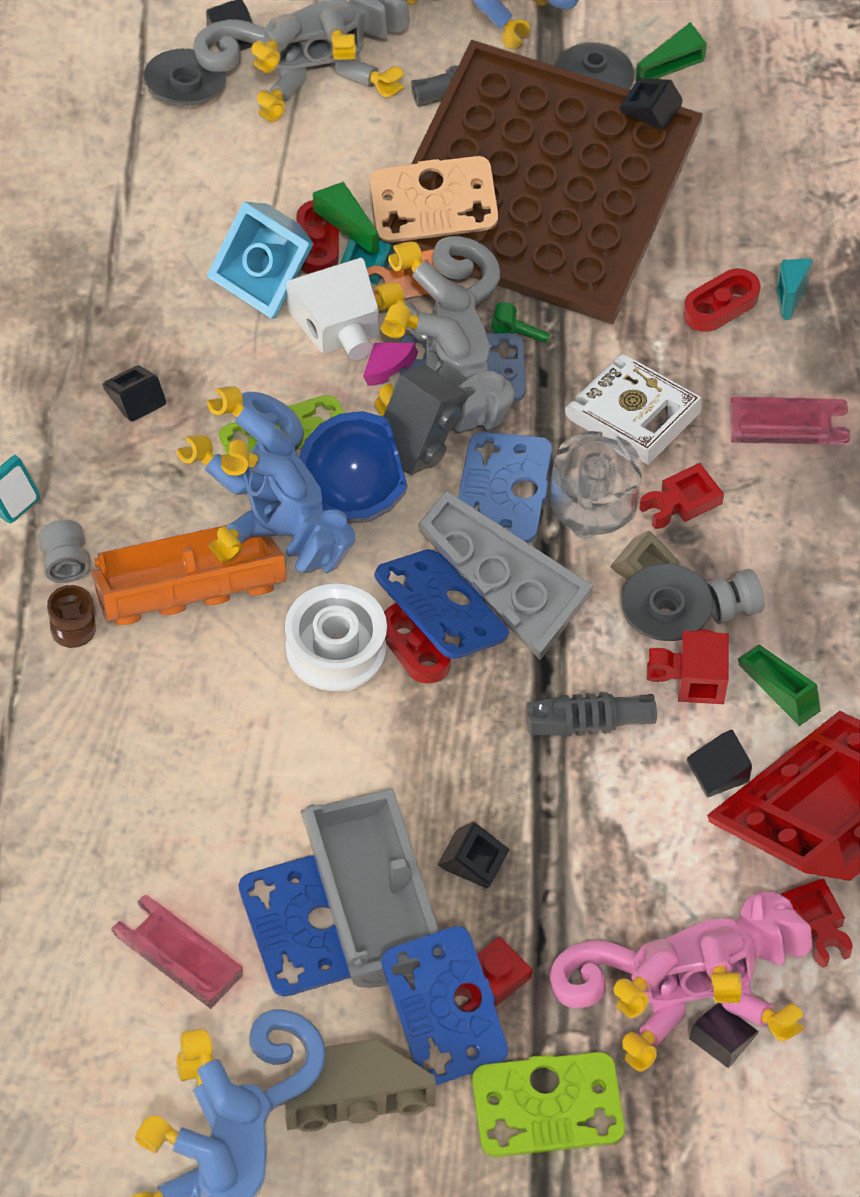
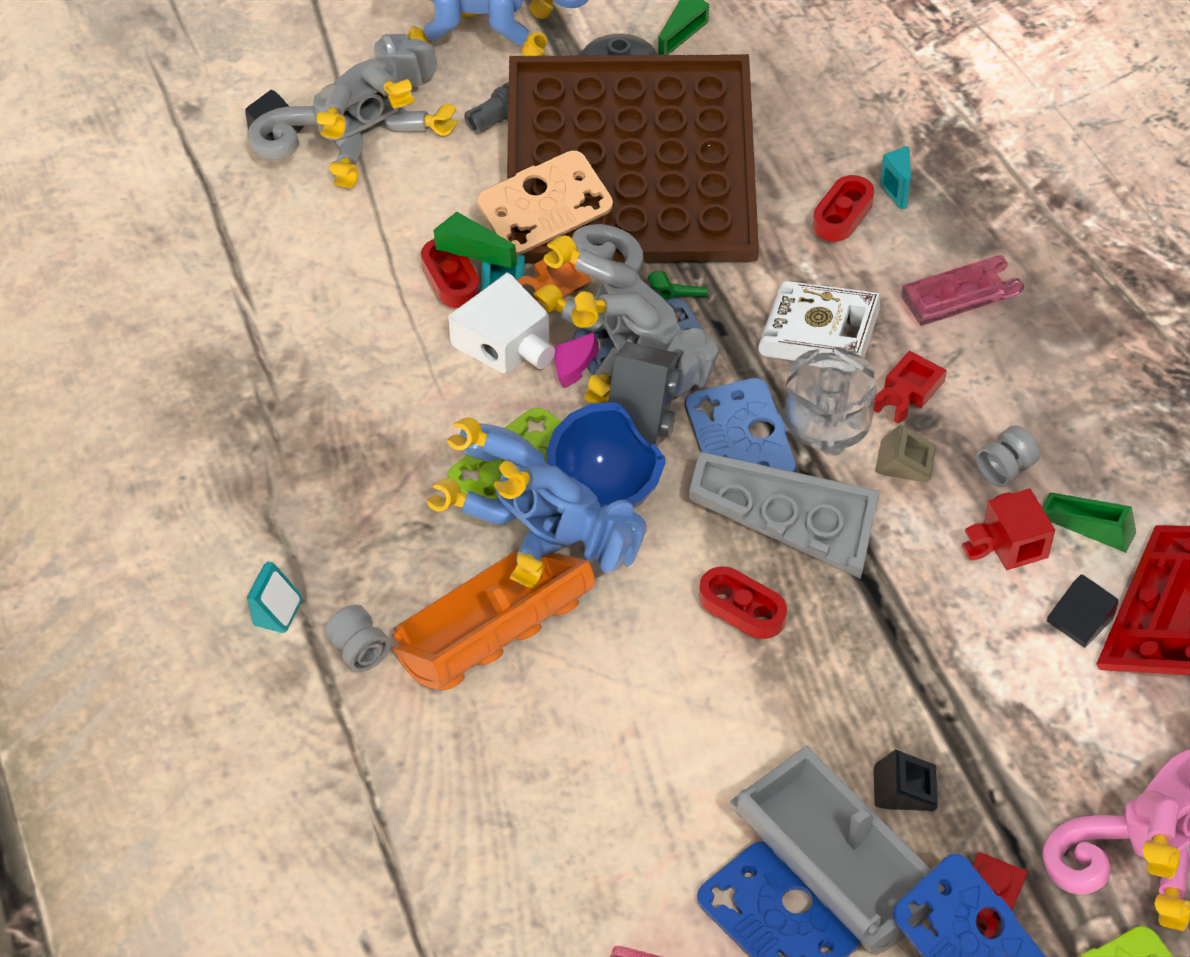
camera: 20 degrees left, 5 degrees down
reddish brown wheel [47,585,96,648] -> none
black slope [102,365,166,421] -> none
dark grey dish [144,48,226,105] -> none
medium azure slope [207,201,313,319] -> none
white wheel [285,584,387,691] -> none
blue axle [374,549,509,659] -> none
dark grey hinge [526,692,657,737] -> none
black slope [619,78,683,130] -> none
dark grey dish [621,563,713,641] -> none

